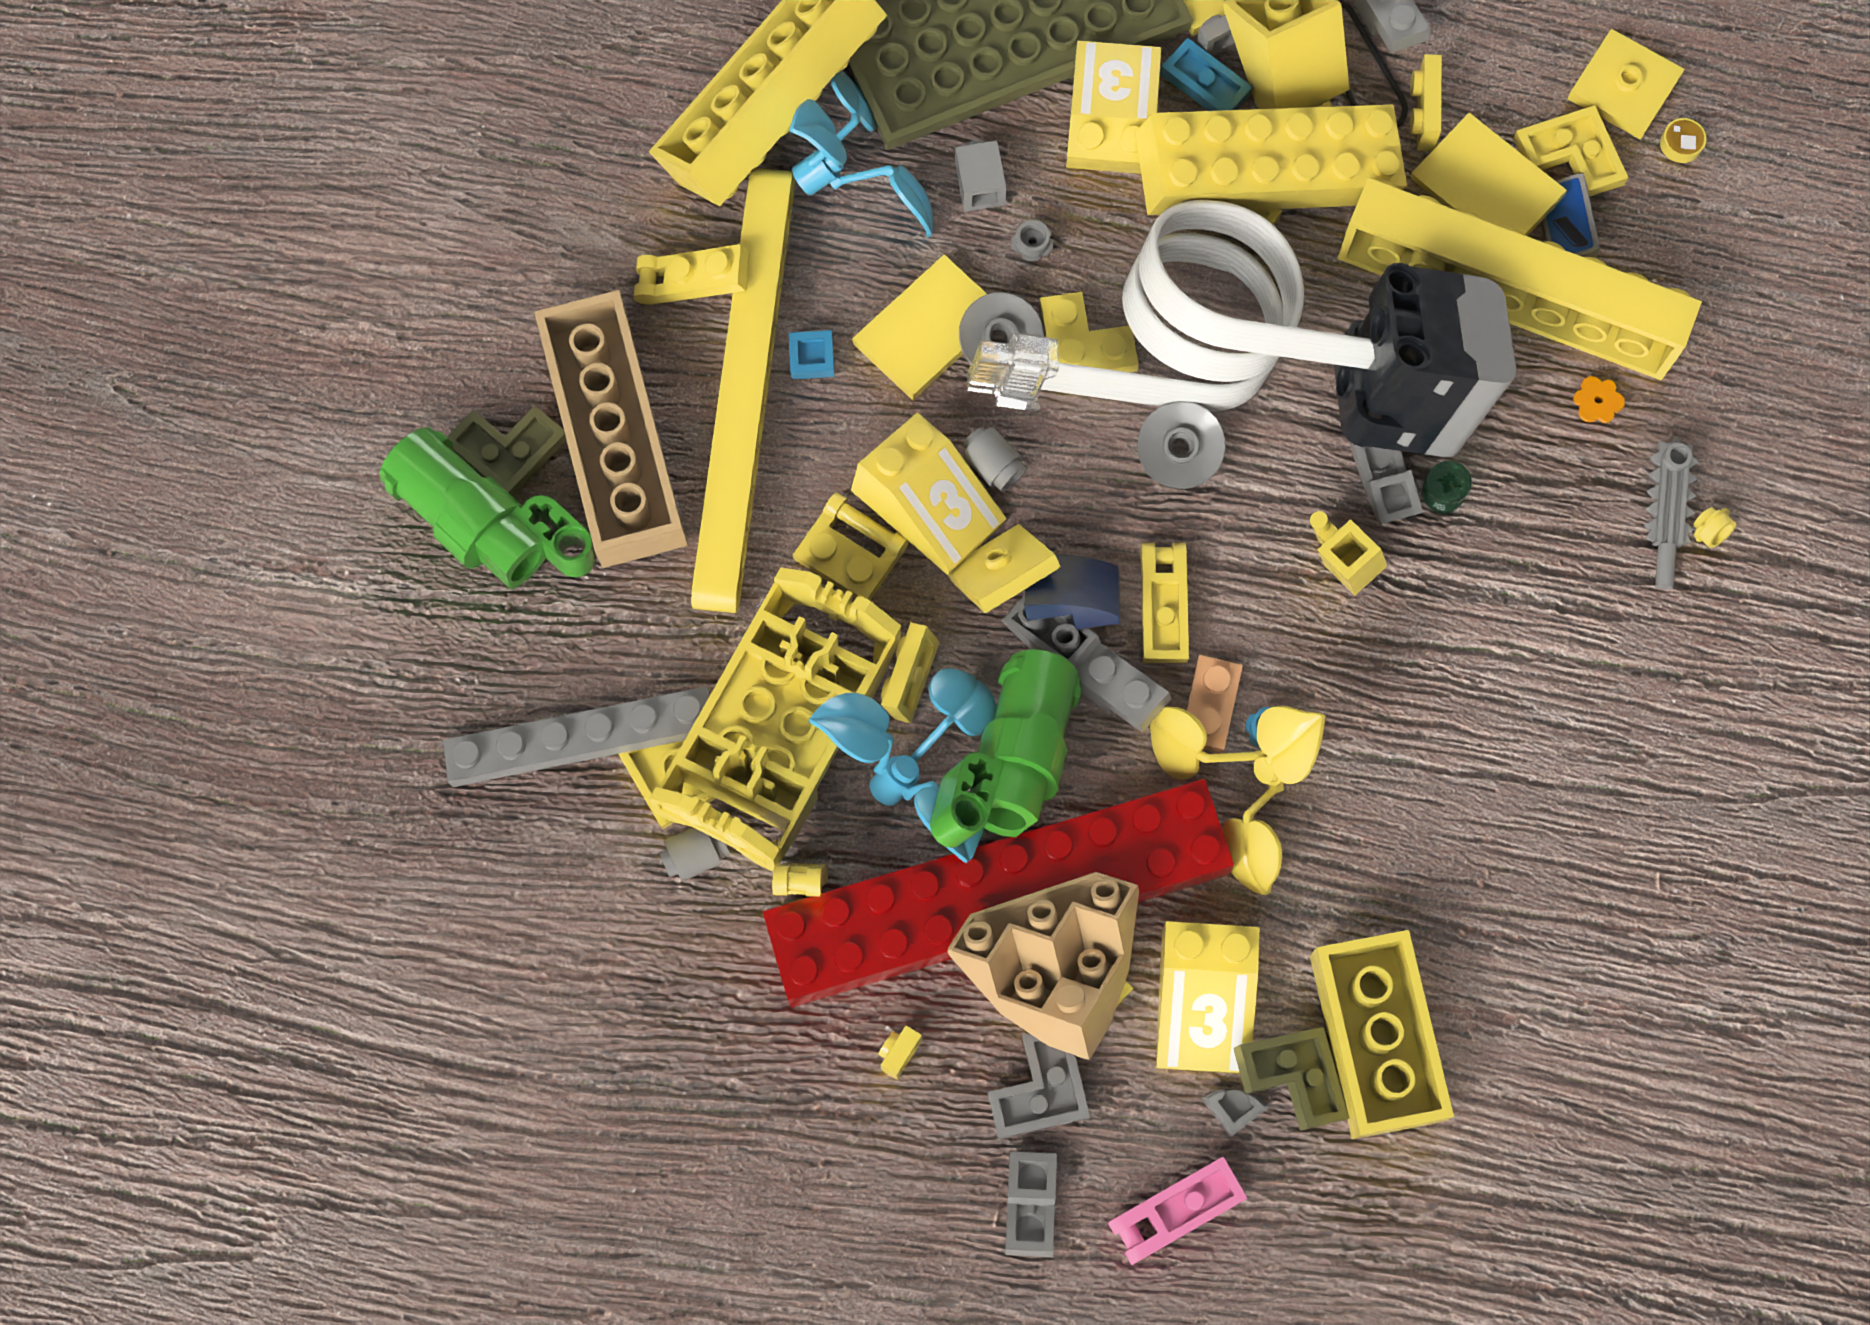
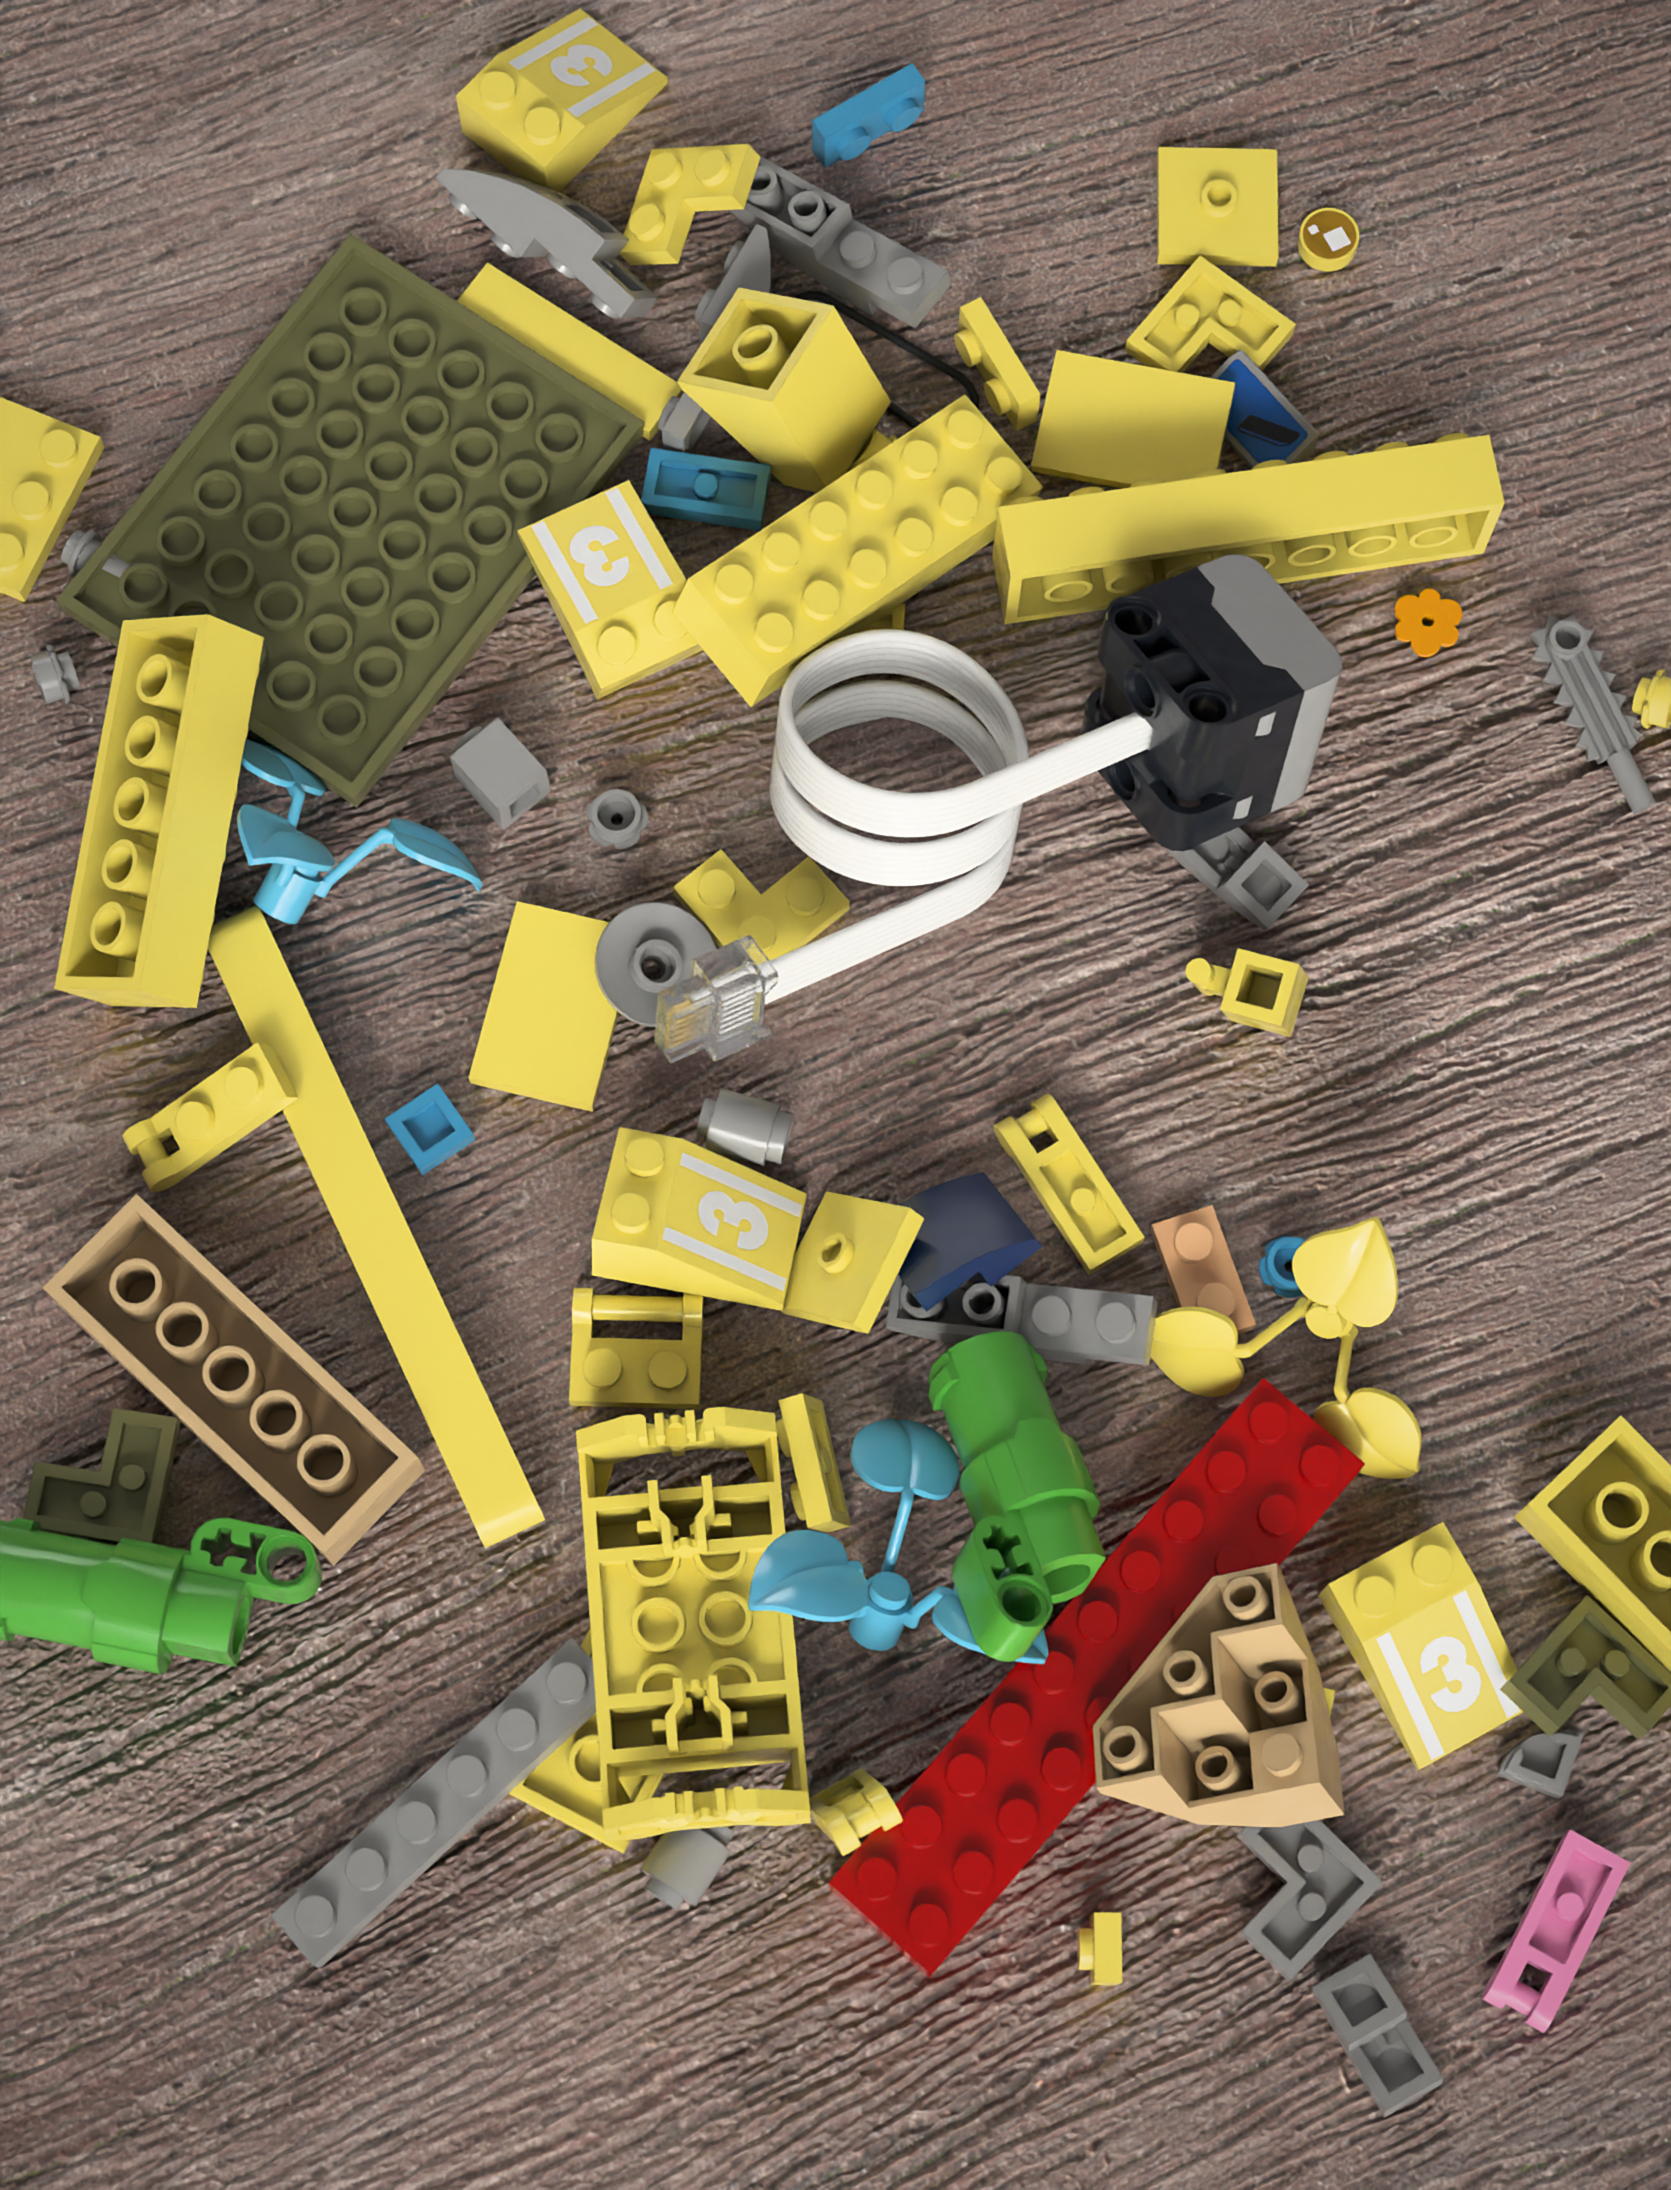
camera: 35 degrees left, 0 degrees up
light grey dish [1137,401,1225,489] -> none
clear green wheel [1421,461,1472,514] -> none

